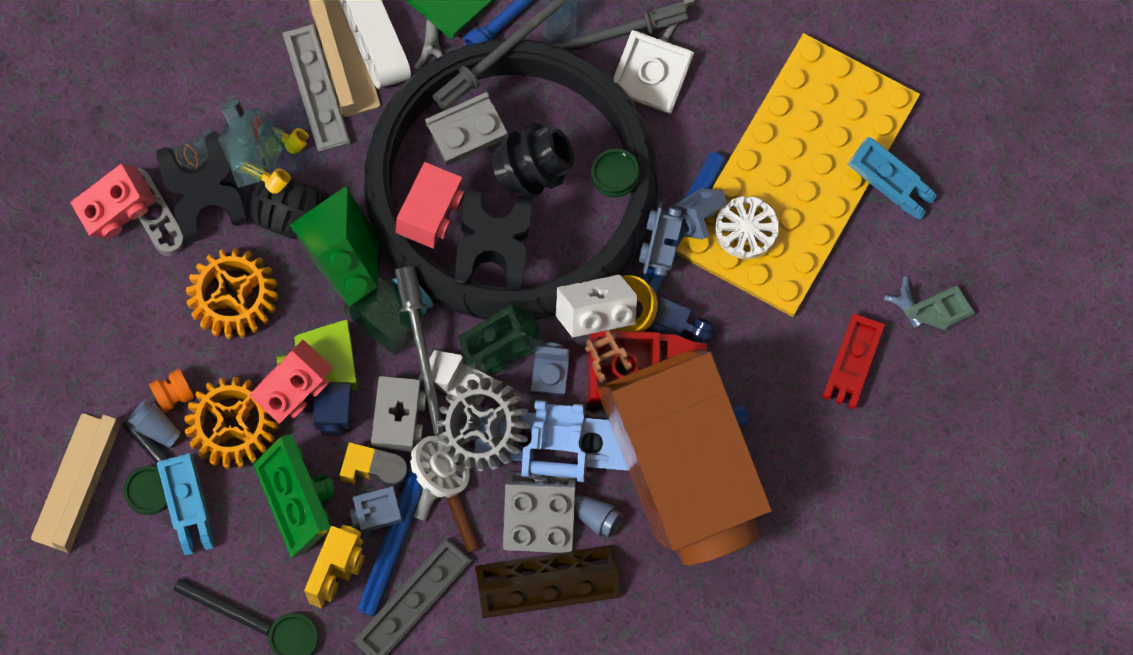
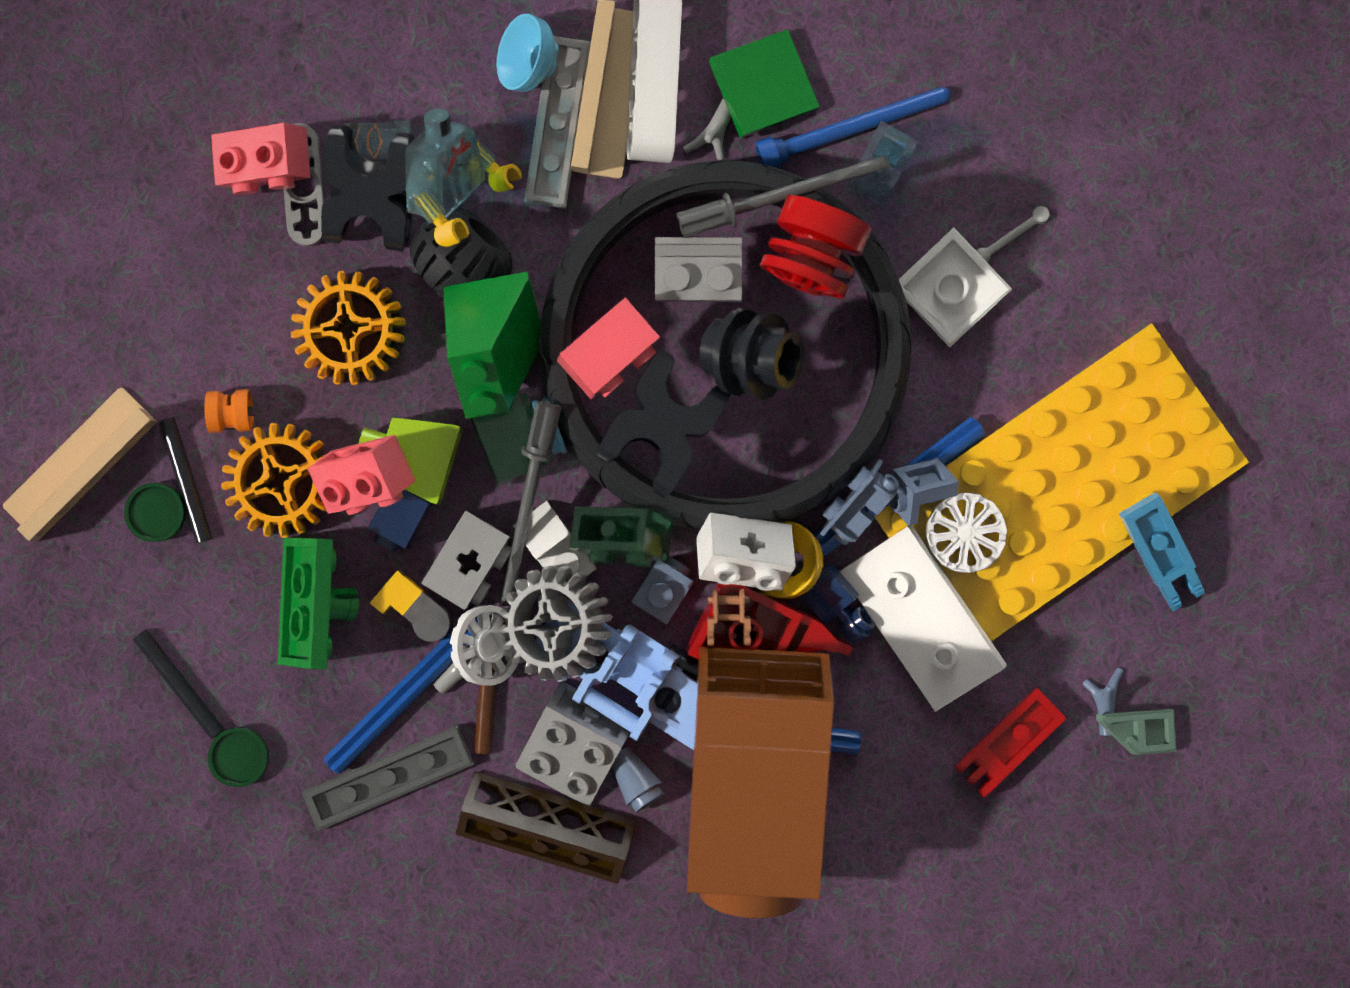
camera: 30 degrees right, 15 degrees up
sand blue cone [128,400,181,448] -> none
dark azure hinge [157,453,215,555] -> none
yellow plate [304,525,365,609] -> none
sand blue bracket [350,486,403,536] -> none
dark grey piece [552,1,688,50] -> none
dark green piece [591,148,640,197] -> none
none -> medium azure piece [496,14,559,92]
none -> red wheel [760,195,872,299]
none -> white plate [840,525,1007,712]

